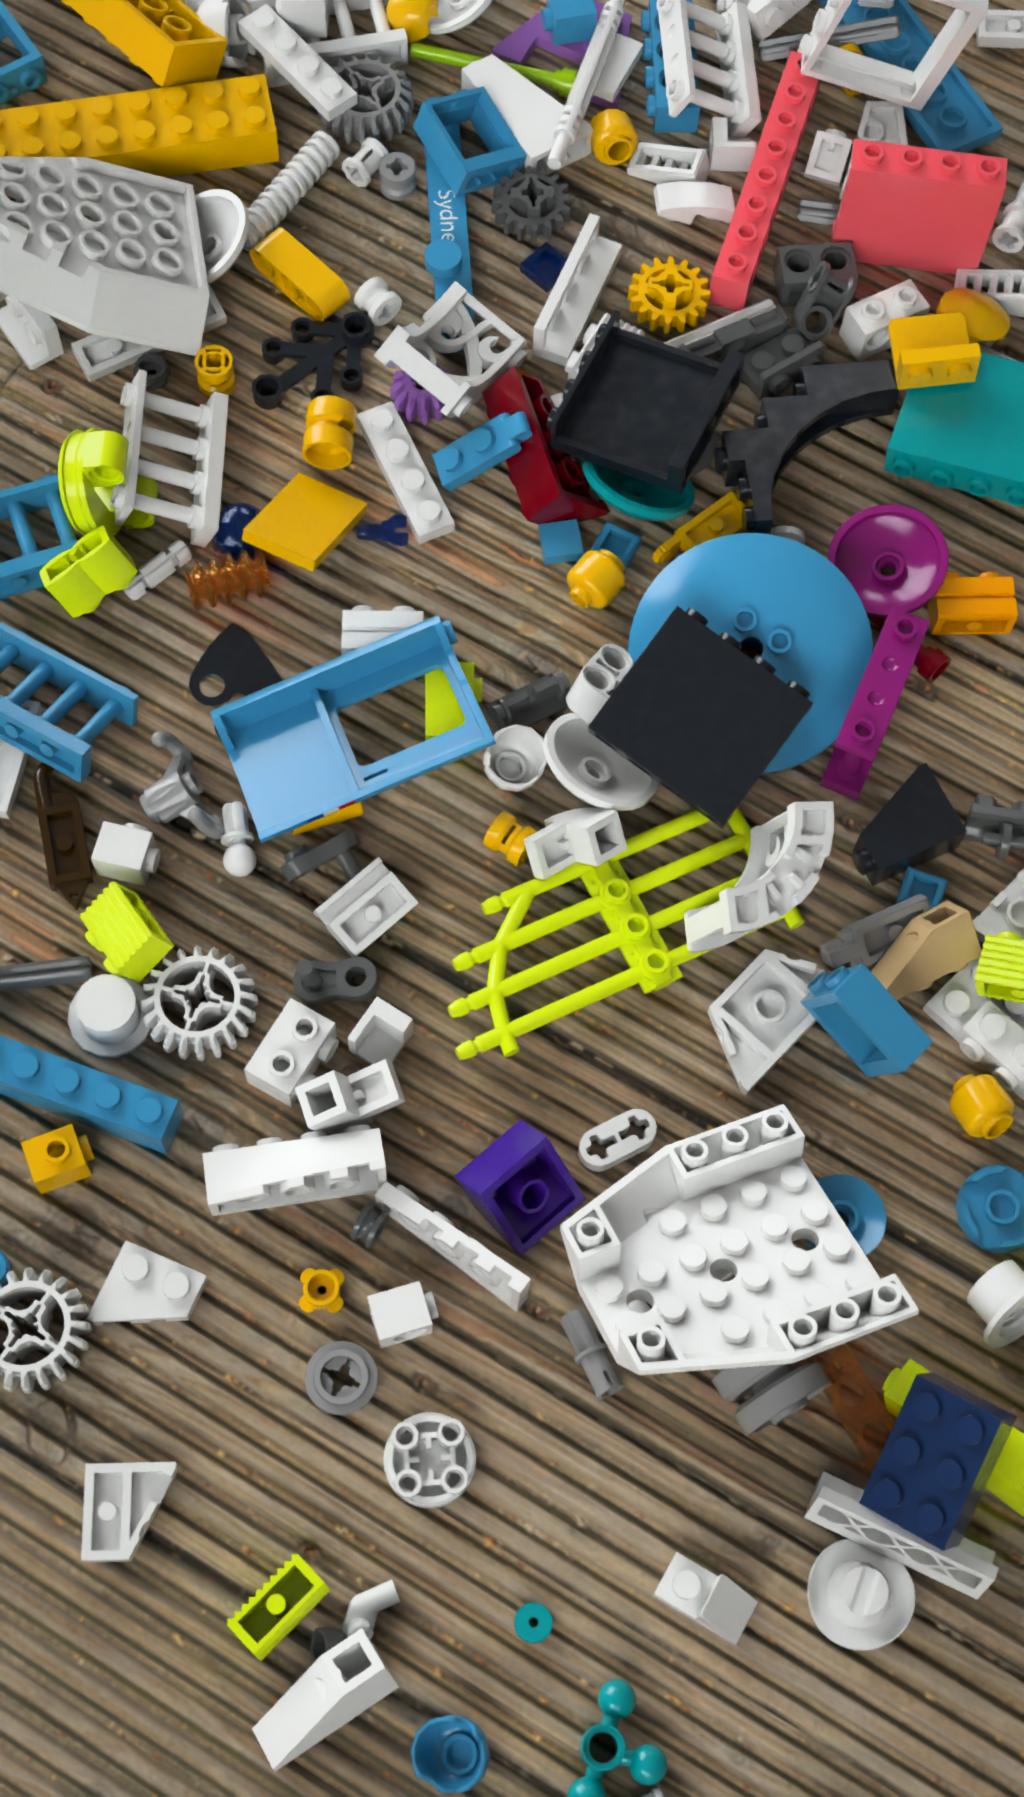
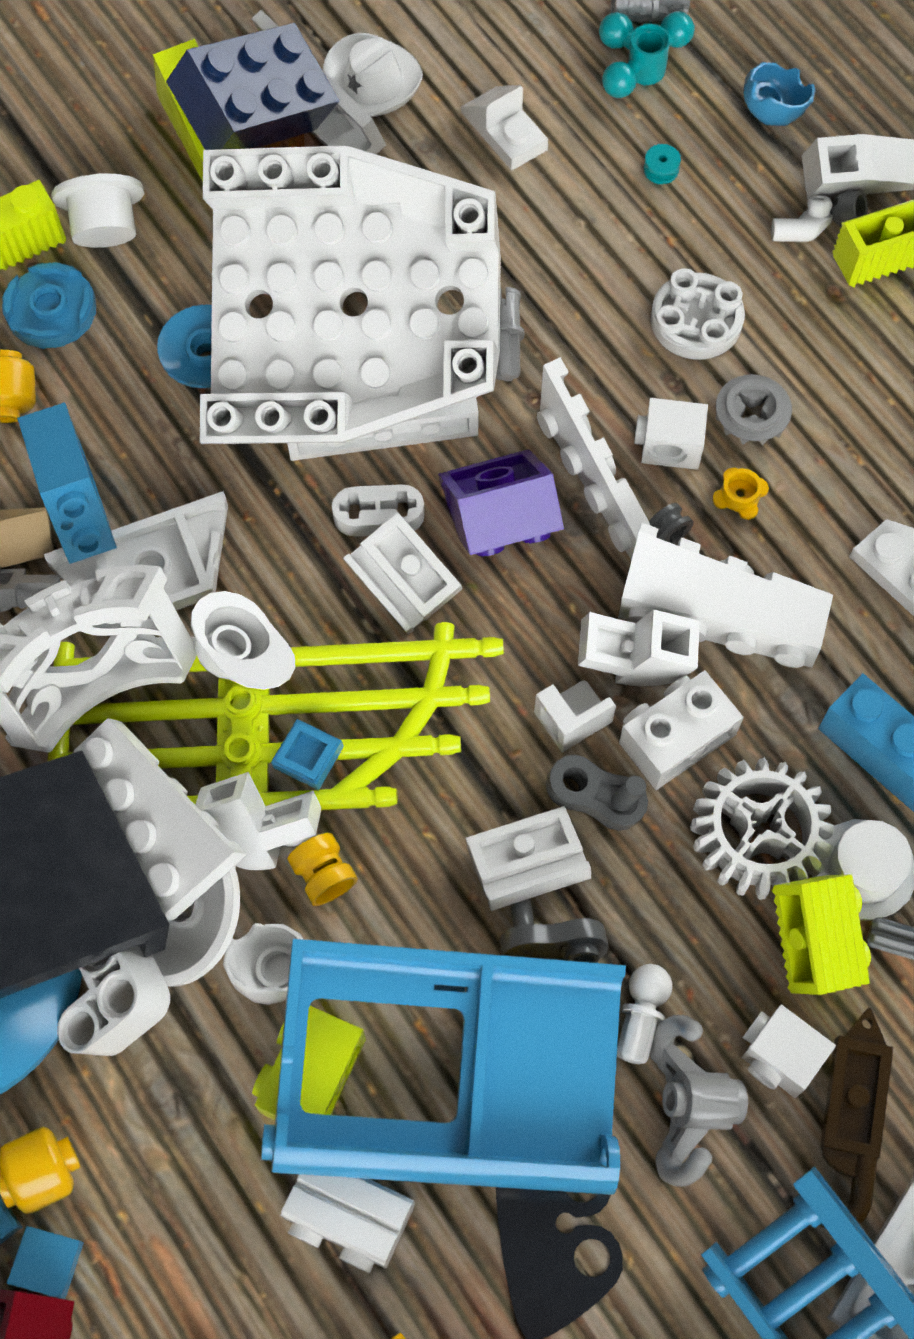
camera: 150 degrees left, 0 degrees up
dark grey hinge [485,671,570,730] -> none
none -> white wing [74,718,247,921]
none -> white piece [191,591,295,690]
none -> dark azure tile [271,719,344,791]
none -> white plate [343,512,463,635]

